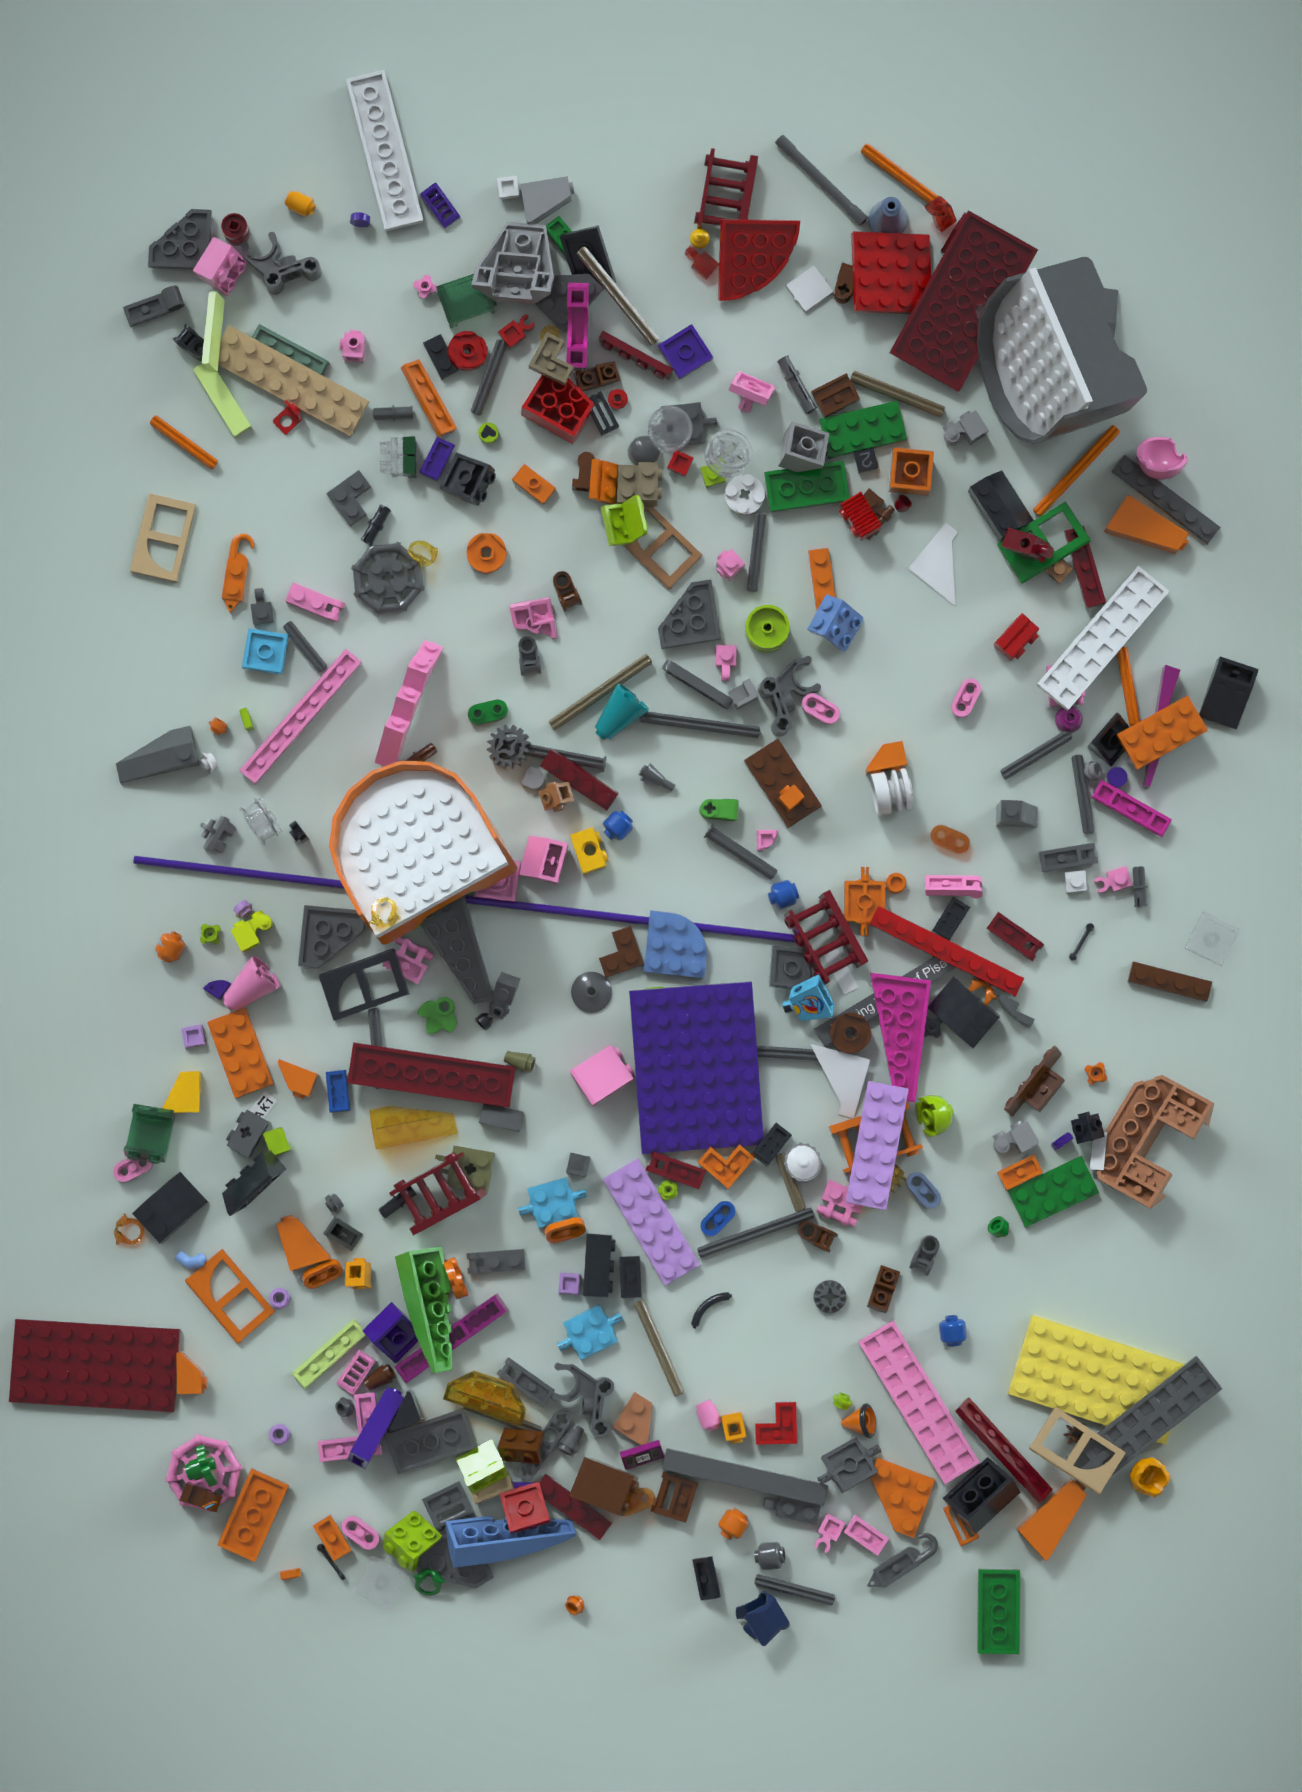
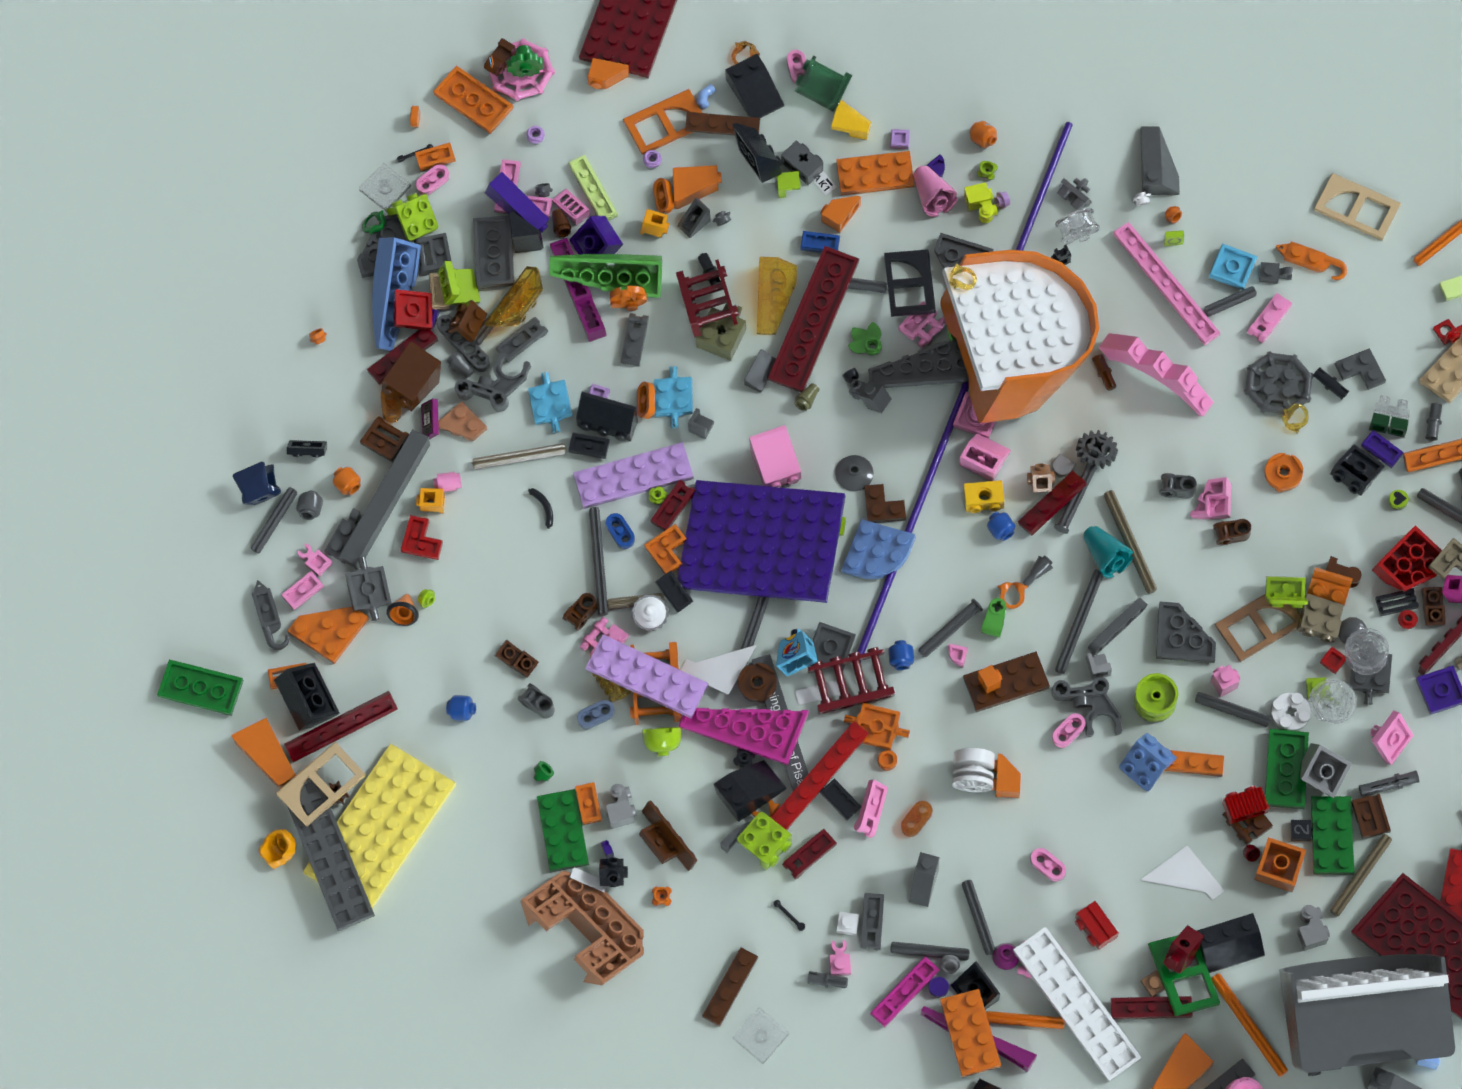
camera: 110 degrees right, 15 degrees down
green plate [468,699,508,725] -> none
orange plate [512,464,556,505] -> none
bright pink plate [716,645,737,681] -> none
dark grey gear [814,1280,847,1313] -> none
bright pink plate [858,1320,980,1484] -> none
none -> reddish brown plate [685,112,760,136]
none -> lime bracket [737,812,792,870]
none -> orange piece [997,582,1028,609]

